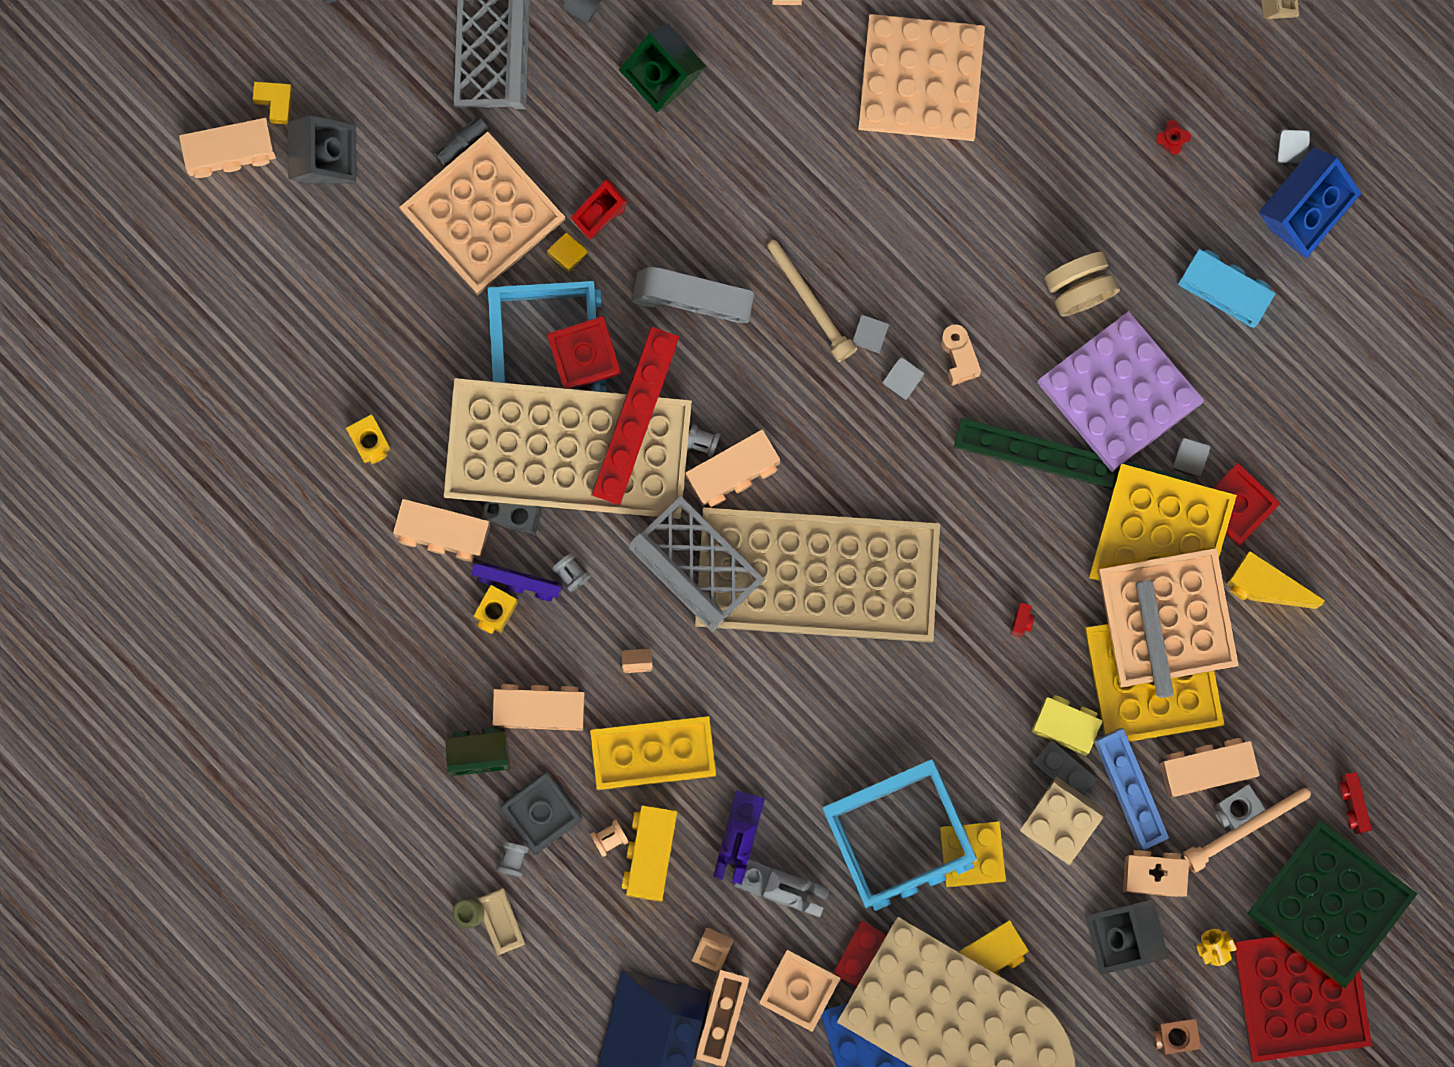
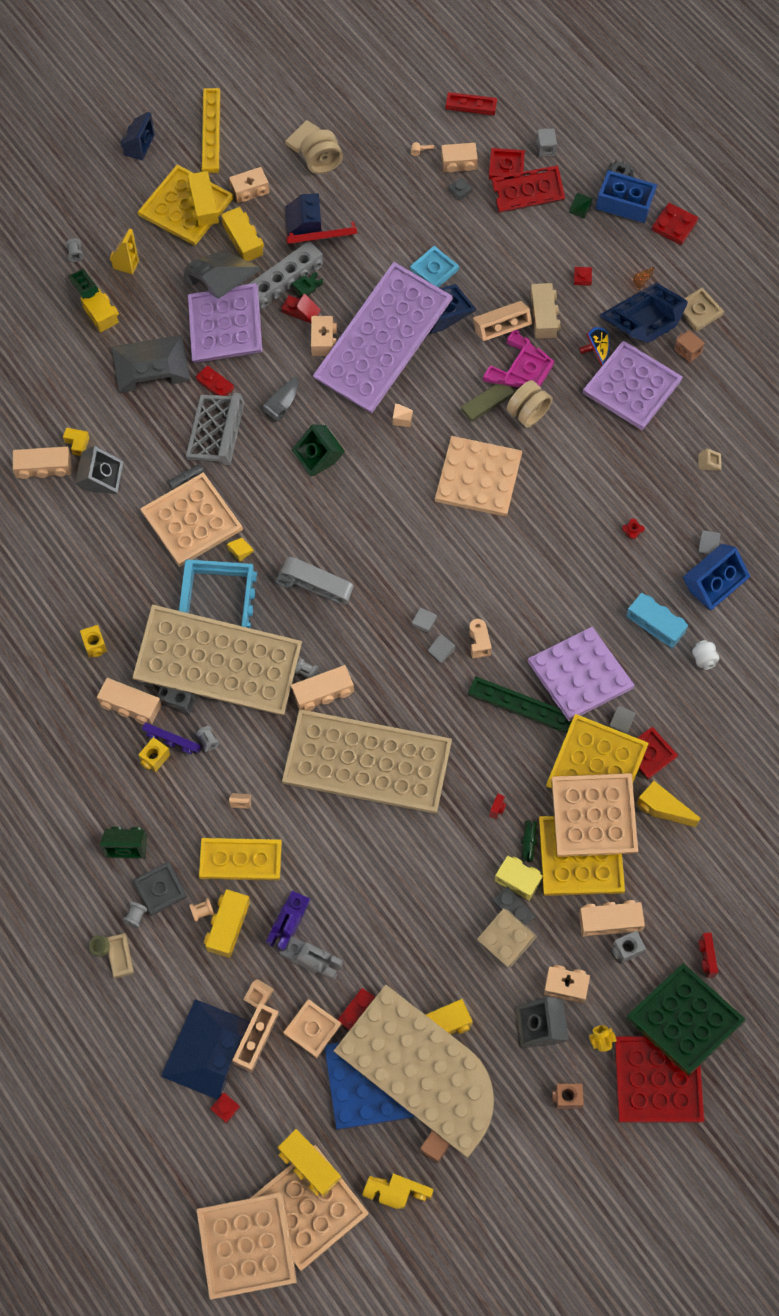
camera: 15 degrees right, 15 degrees down
light nougat brick [492,684,585,731] -> none
red plate [547,316,622,389] -> none
red slope [570,179,627,240] -> none
red plate [591,327,679,505] -> none
light grey fence [629,496,765,632] -> none
tan piece [767,240,857,362] -> none
medium azure window [822,759,978,911] -> none
yellow plate [939,822,1006,888] -> none
tan wheel [1044,251,1120,317] -> none
medium blue plate [1093,728,1169,851] -> none
light grey axle [1136,580,1174,698] -> none
light nougat piece [1182,788,1311,873] -> none
none -> dark green pin [520,820,537,862]
none -> white piece [692,640,719,670]

